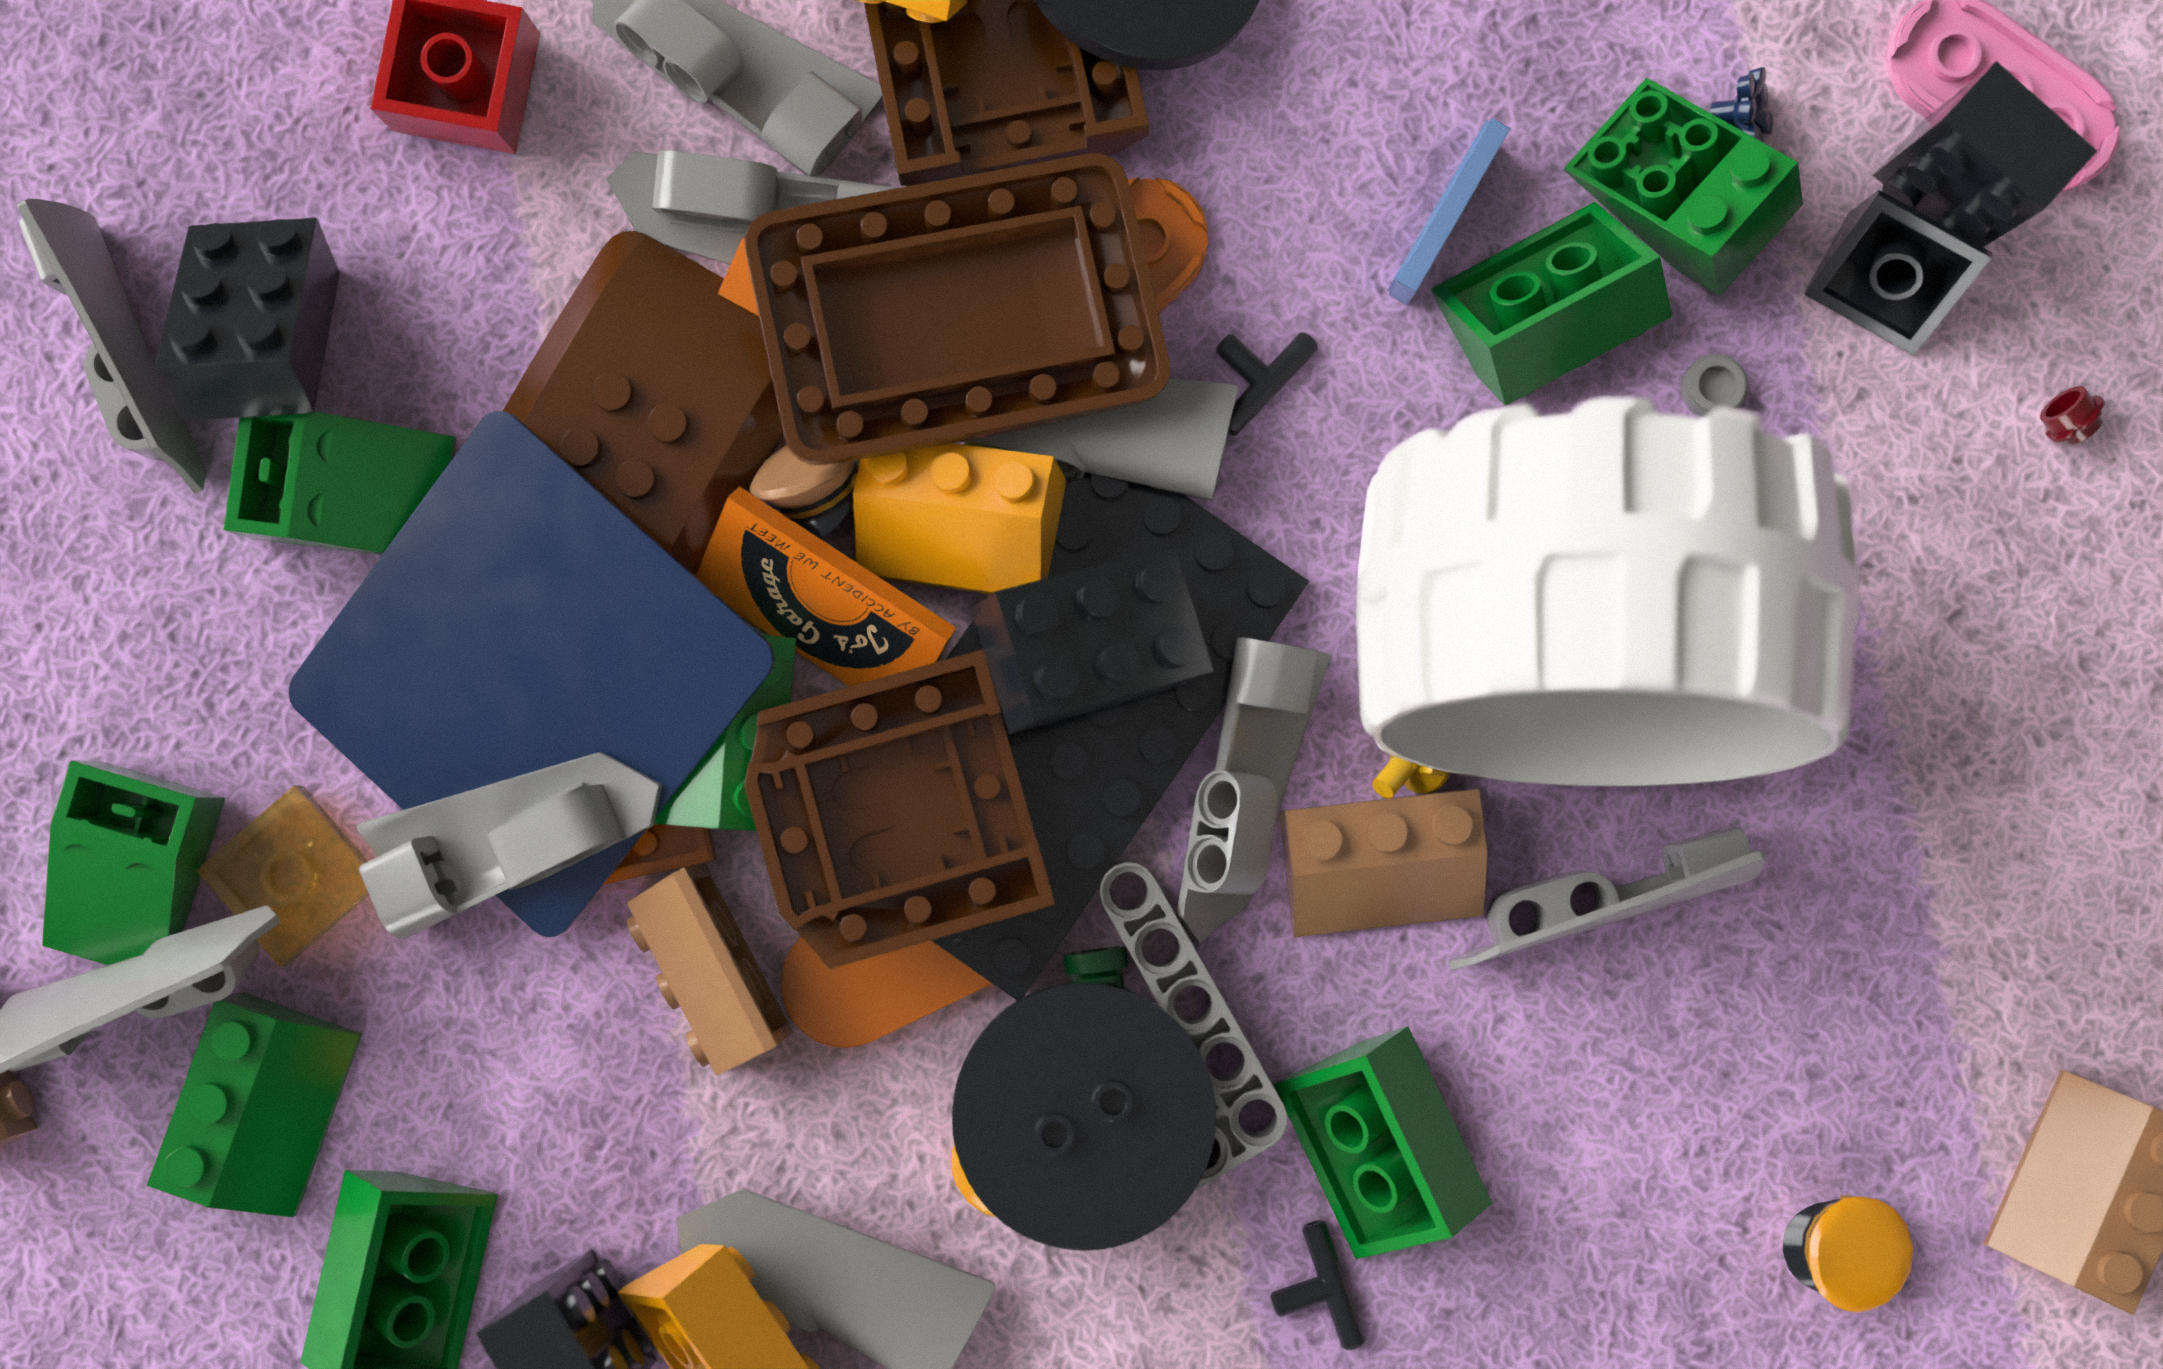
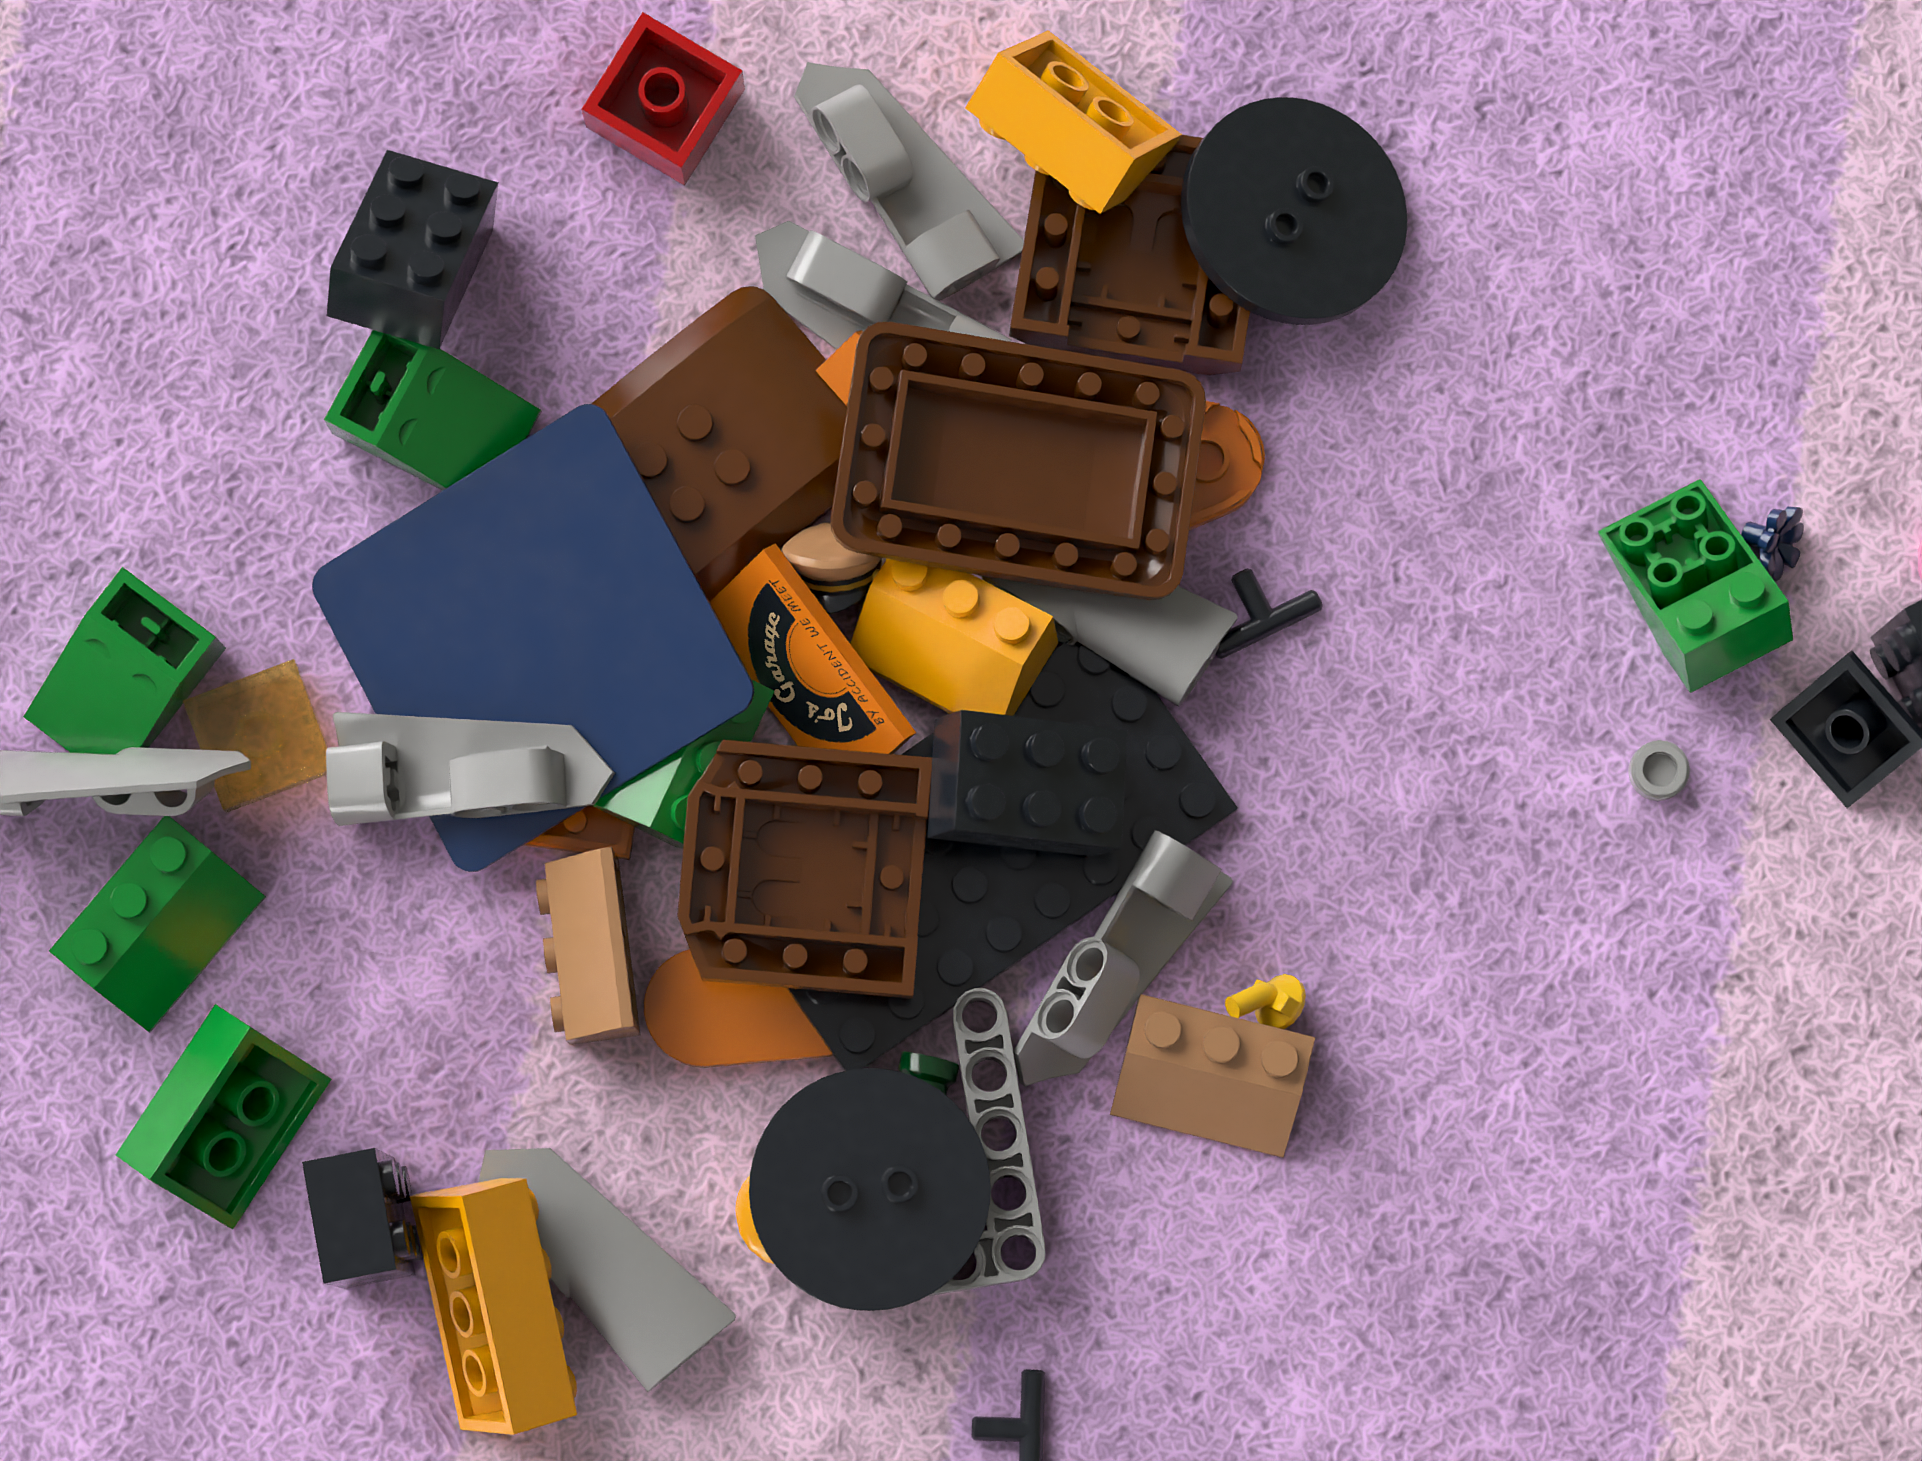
camera: 20 degrees right, 5 degrees down
light grey panel [17,198,206,494] -> none
green slope [1273,1026,1493,1259] -> none
white wheel [1356,398,1859,787] -> none
medium blue tile [1387,117,1511,305] -> none
green slope [1431,201,1672,406] -> none
light grey panel [1448,827,1766,970] -> none

